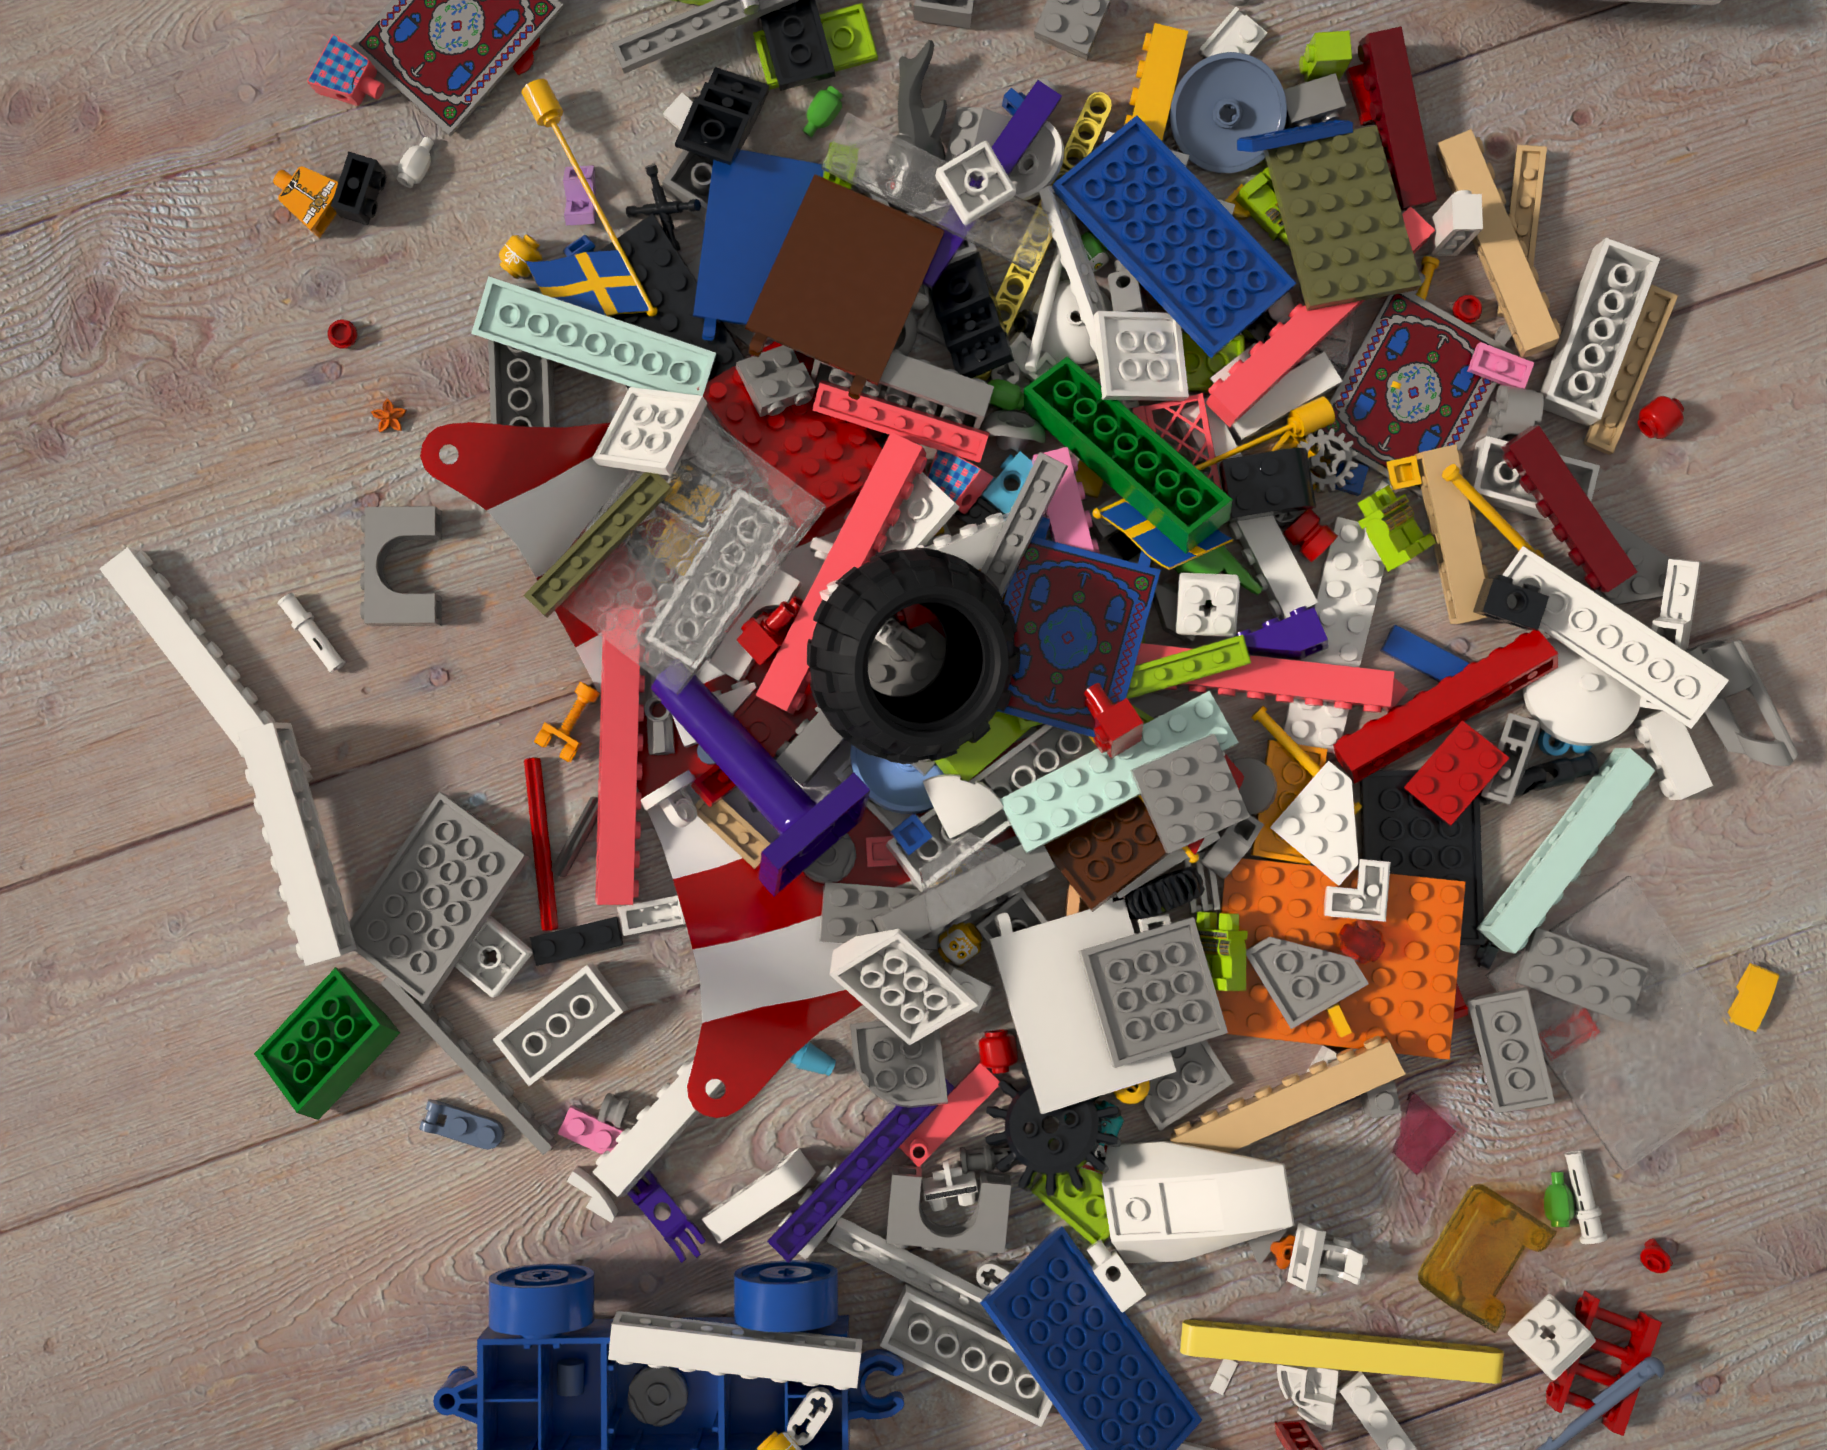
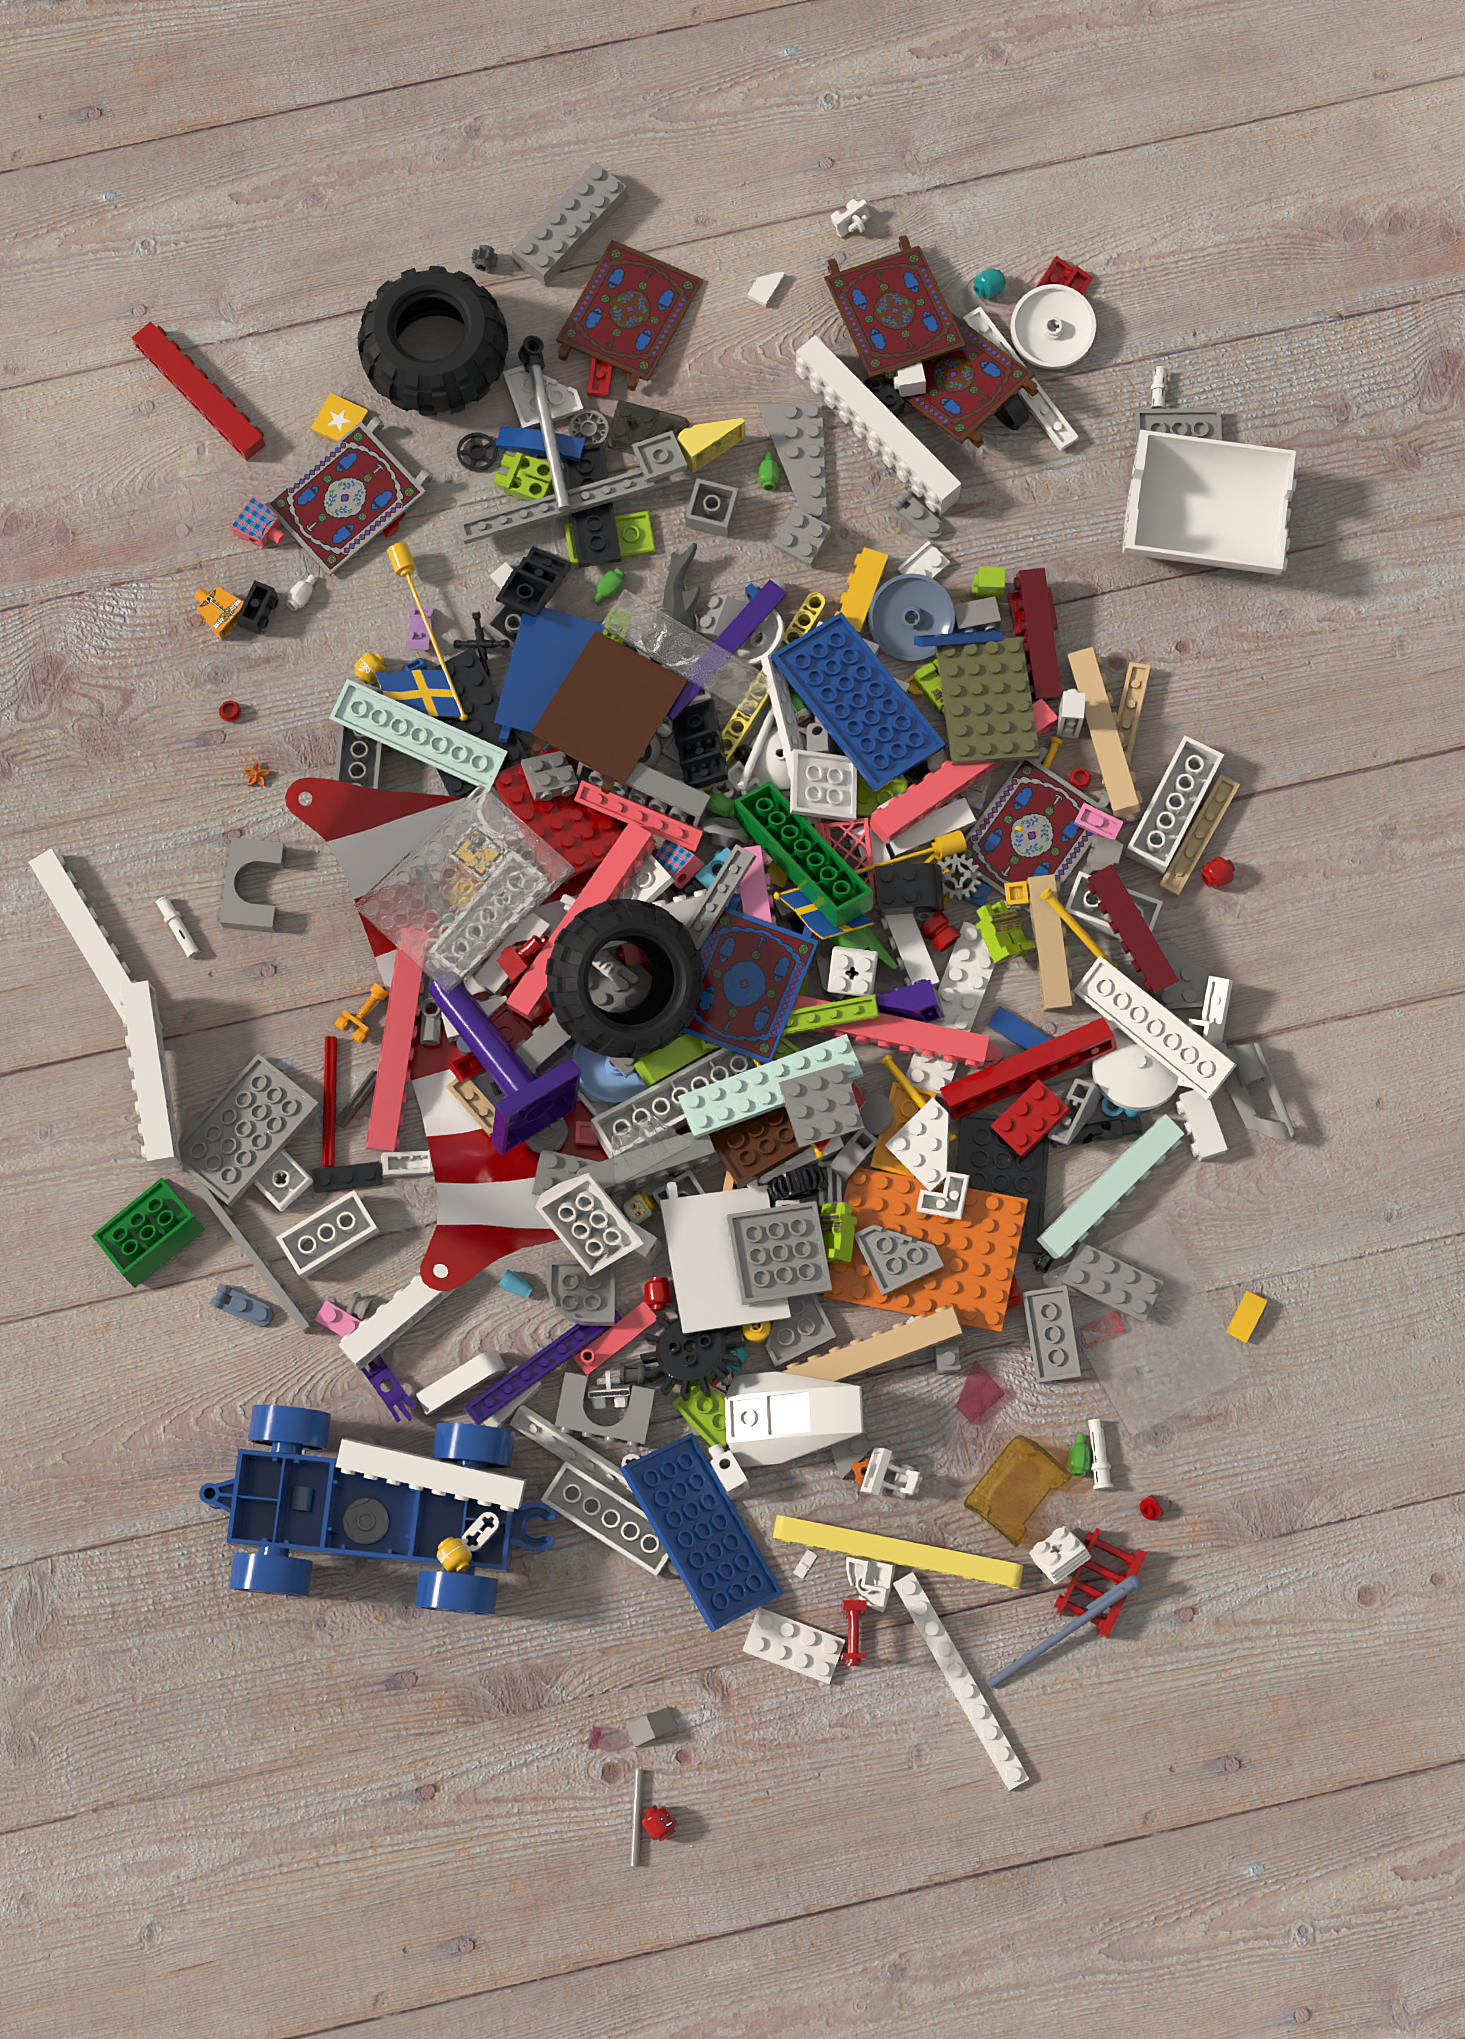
camera: 15 degrees right, 10 degrees down
olive plate [523,472,673,618] -> none
white slope [567,1166,619,1223] -> none
white plate [592,387,707,476] -> none
white tile [640,770,697,828] -> none
blue plate [890,813,933,856] -> none
white brick [923,774,1004,839] -> none
white brick [935,141,1016,225] -> none
red brick [1084,683,1143,759] -> none
yellow tile [1326,1003,1352,1037] -> none
clear red head [1338,919,1385,964] -> none
black brick [1473,575,1549,630] -> none

